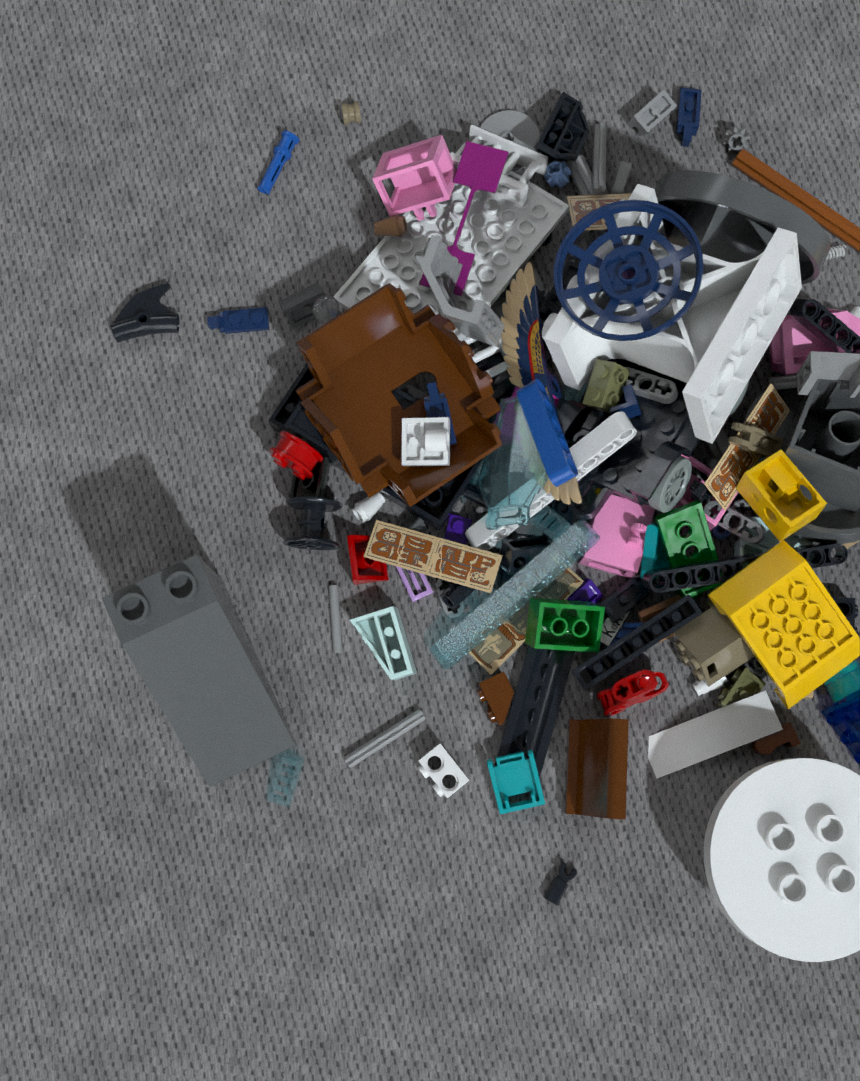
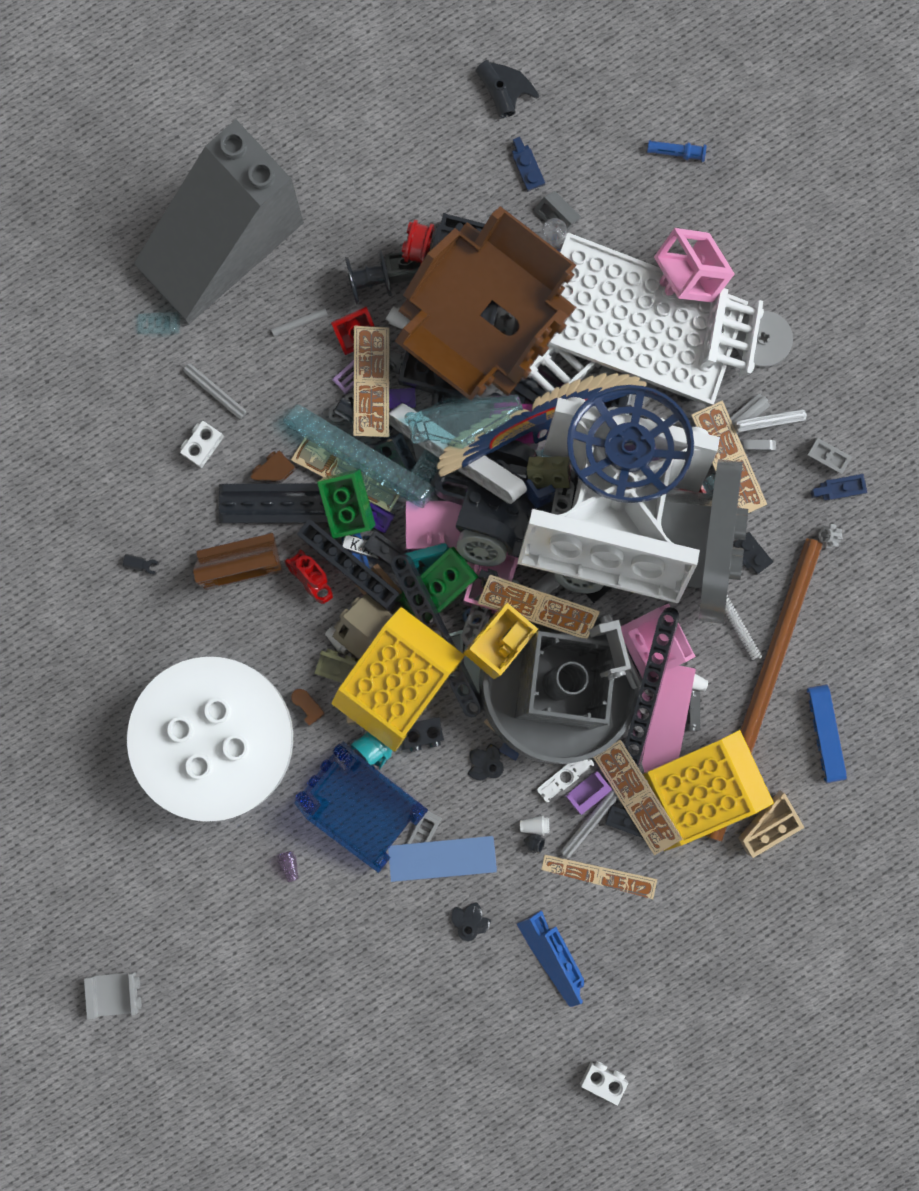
camera: 75 degrees right, 5 degrees up
dark tan wheel [341,101,361,125] -> none
light aqua wedge [350,606,417,680] -> none
medium nougat cone [374,215,407,237] -> none
white plate [402,417,450,466] -> none
light grey panel [415,235,505,346] -> none
magenta hinge [420,141,509,296] -> none
dark blue hinge [424,382,457,445] -> none
teal container [487,749,545,814] -> none
blue beam [516,379,578,487] -> none
black wedge [533,92,590,161] -> none
light blue gear [543,160,572,188] -> none
white sticker [648,690,783,778] -> none
dark tan hinge [728,422,783,459] -> none

